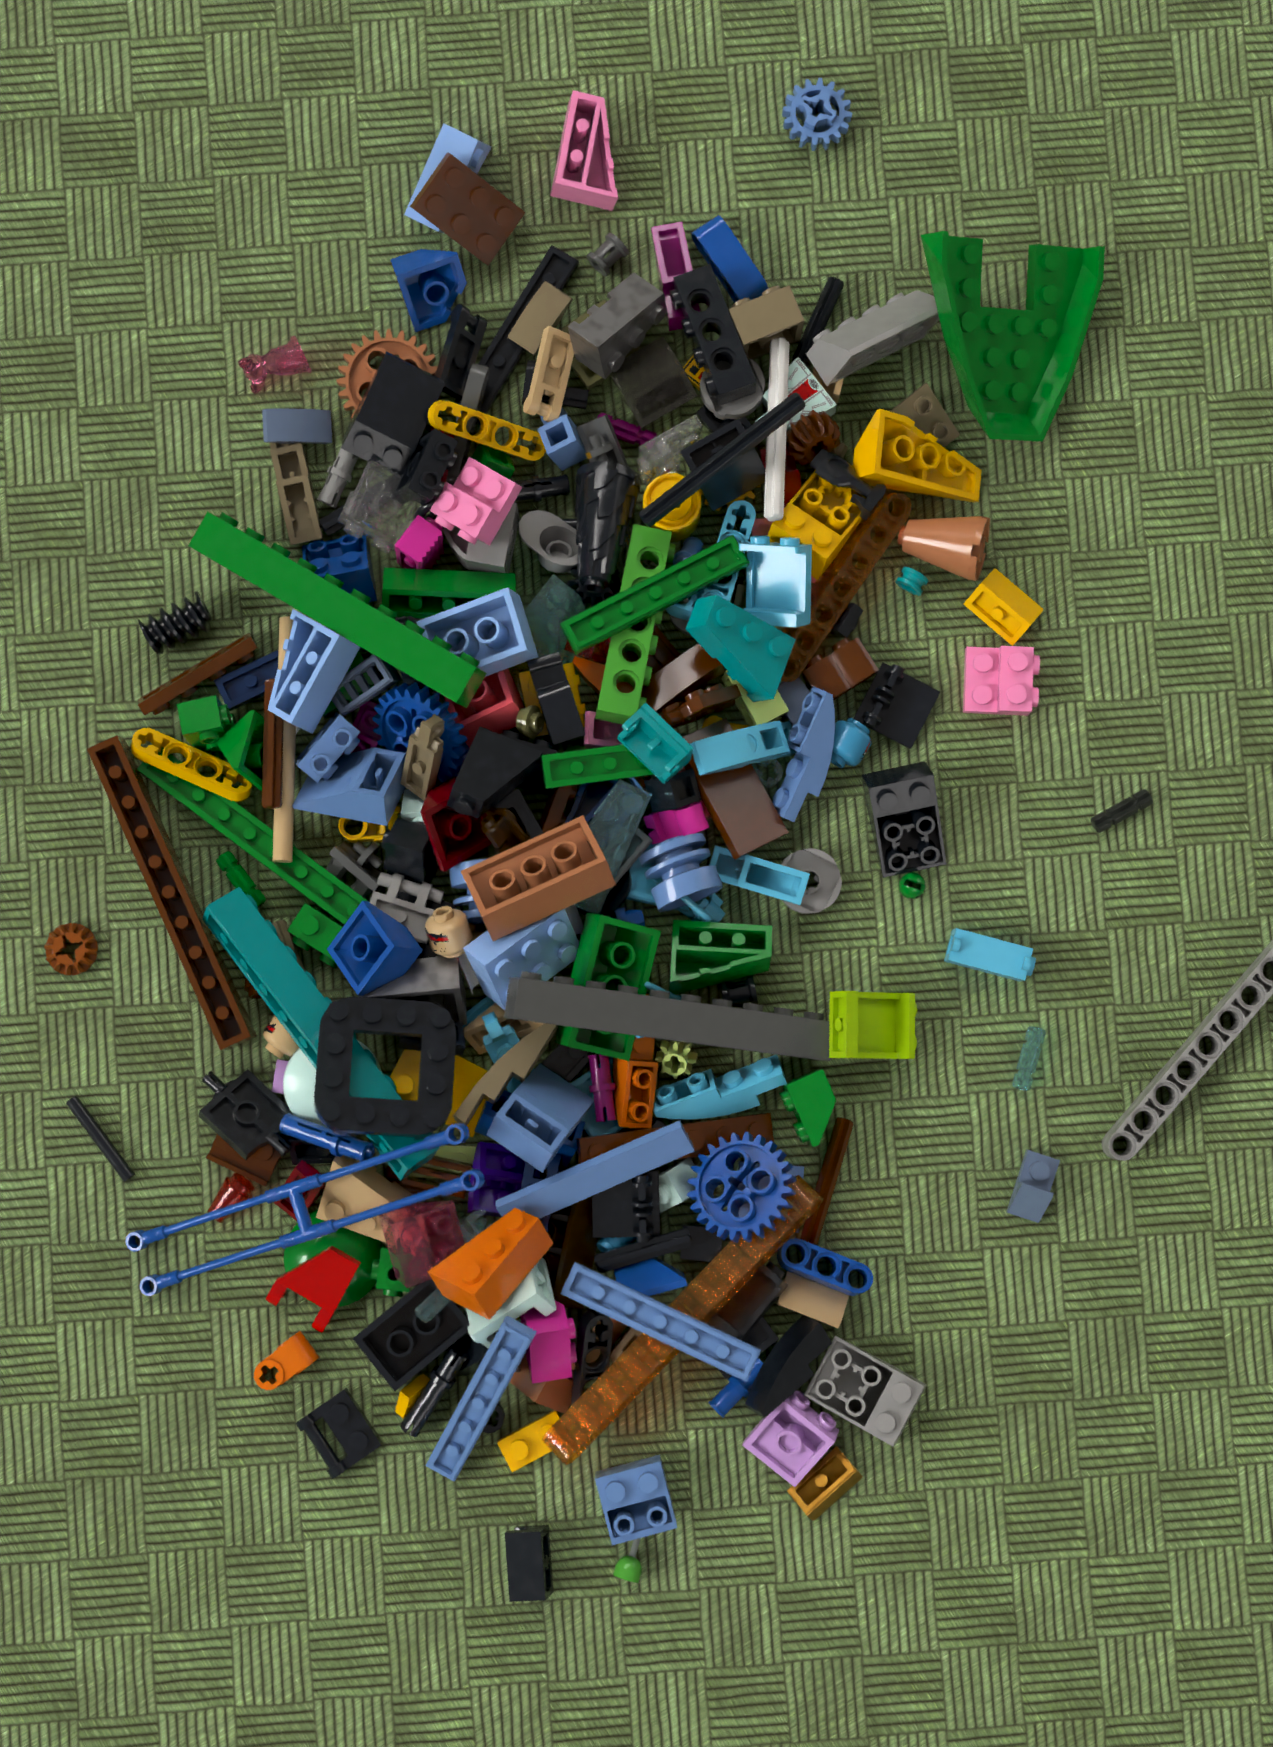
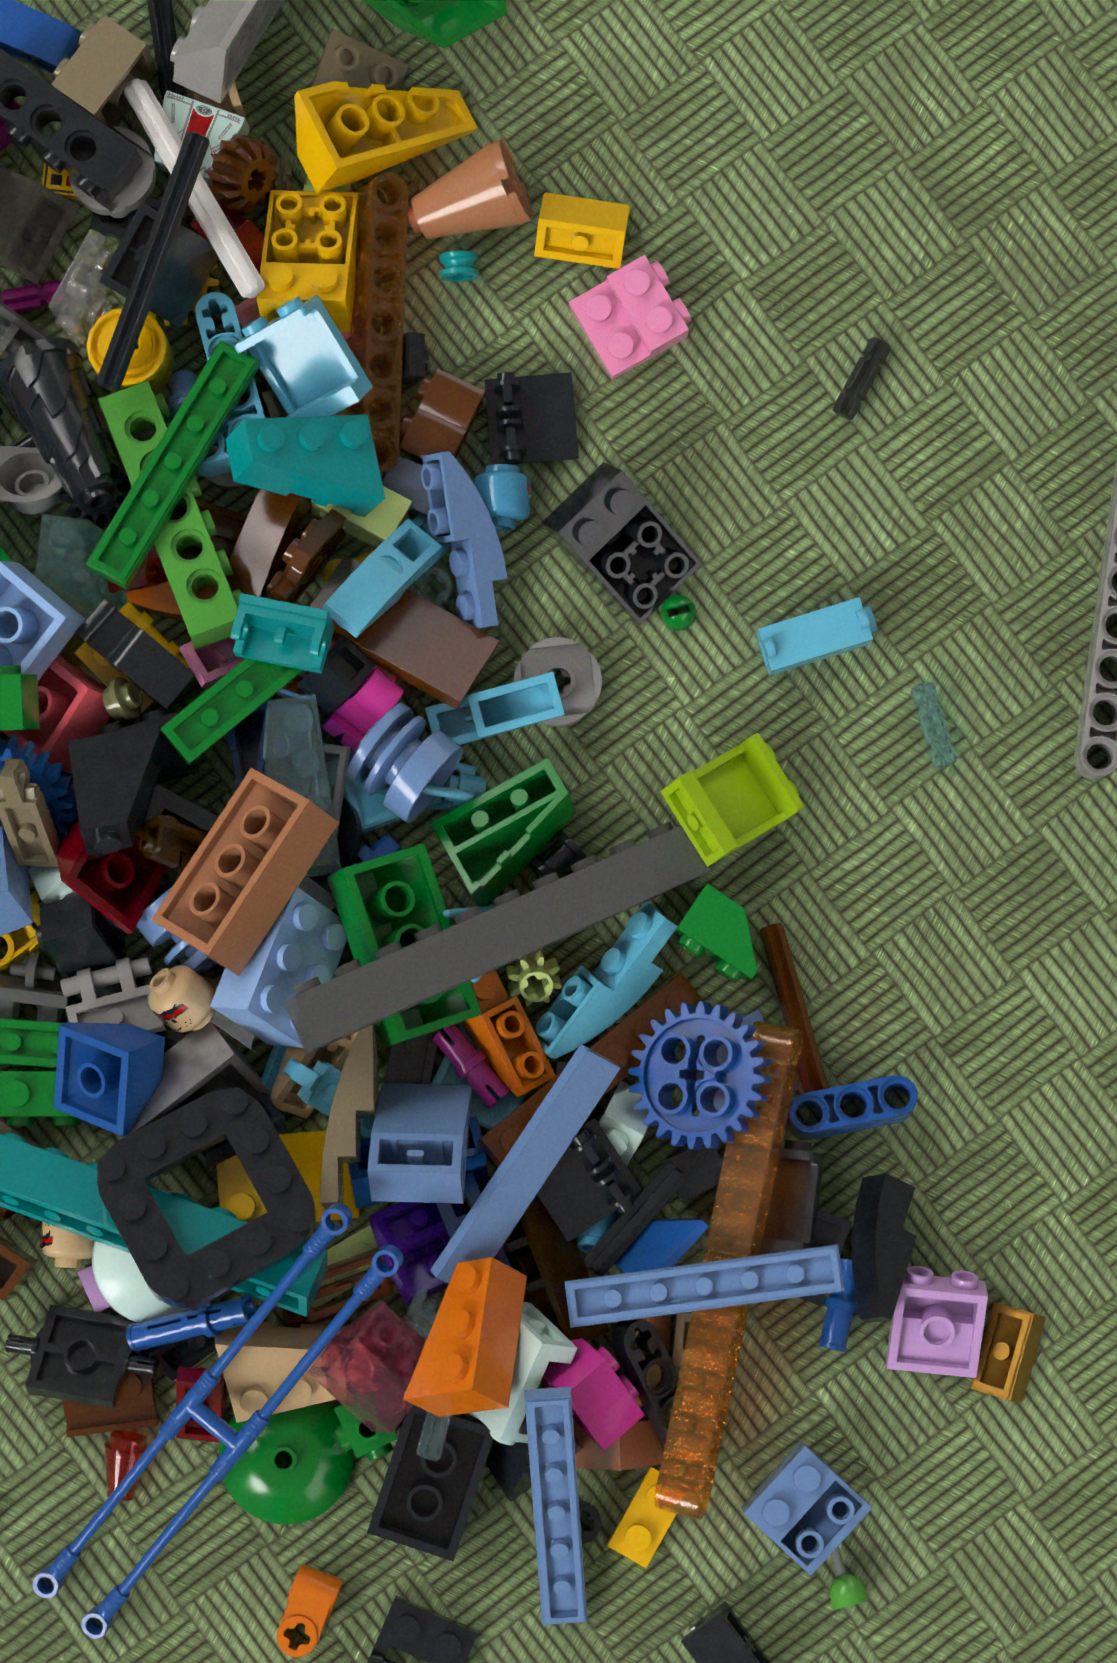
camera: 35 degrees left, 0 degrees up
red flag [266,1246,361,1333] -> none
yellow tile [395,1374,430,1419] -> none
black pin [400,1344,469,1437] -> none
reddish brown plate [539,785,579,833] -> none
tan slope [775,1271,849,1329] -> none
light grey slope [804,1336,927,1446] -> none
black piece [810,448,886,520] -> none
sand blue slope [1006,1149,1060,1223] -> none

